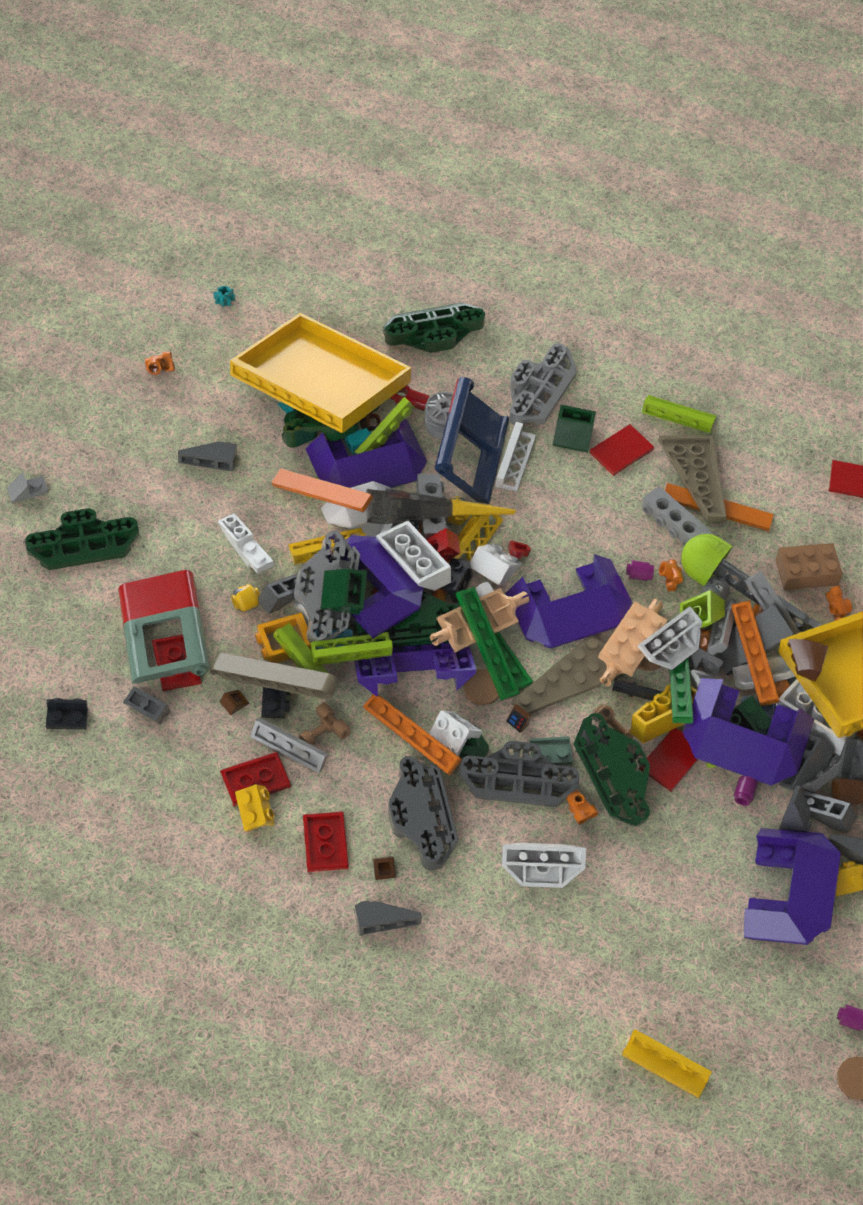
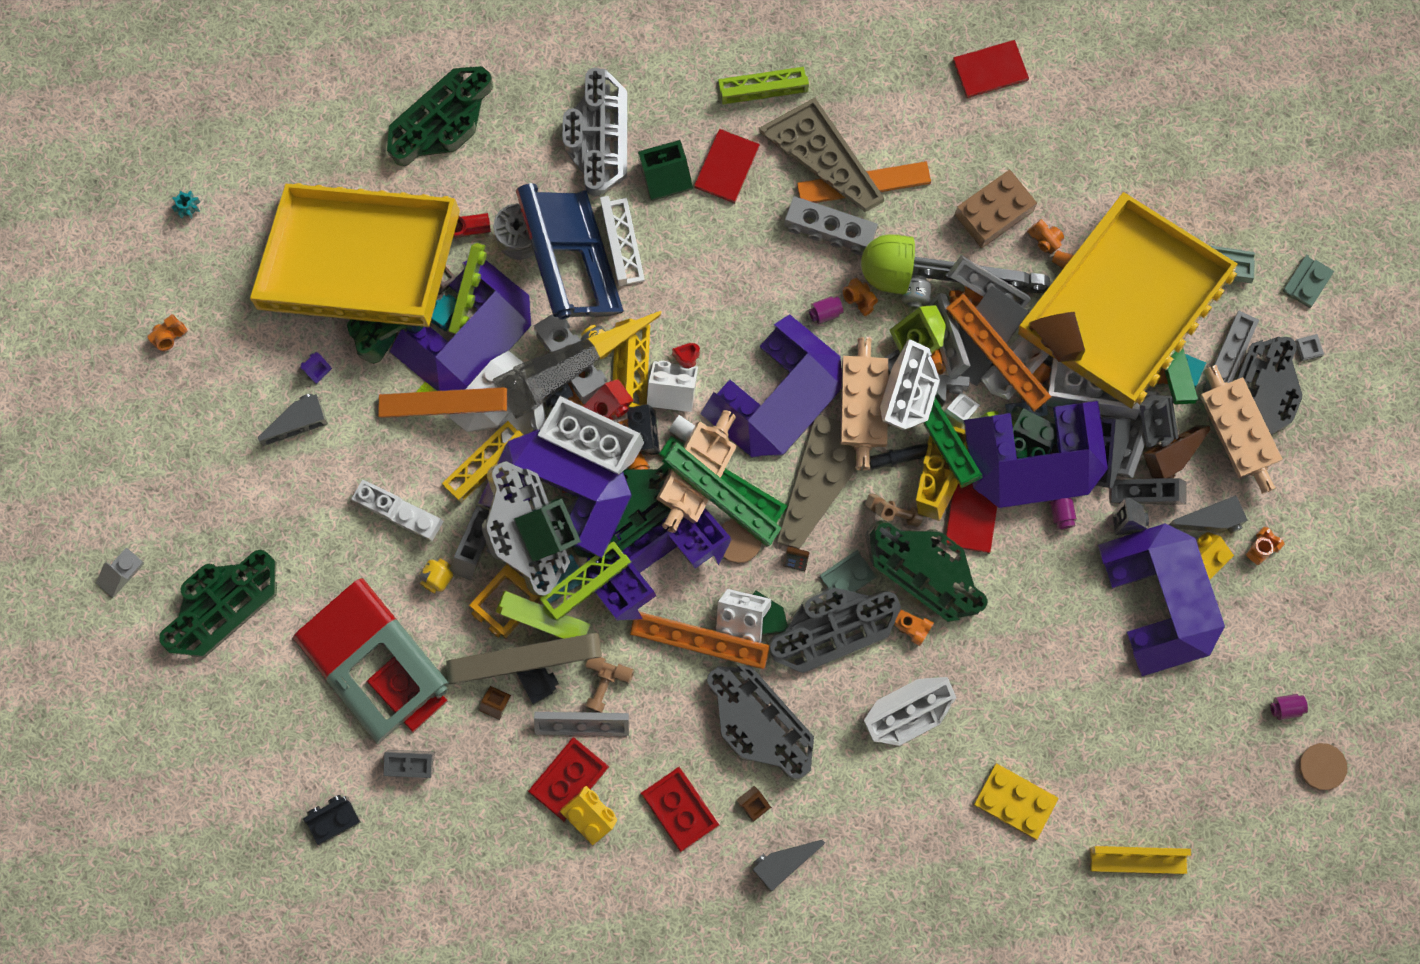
camera: 25 degrees left, 20 degrees up
none -> dark purple tile [300,352,332,384]
none -> yellow plate [974,763,1059,840]

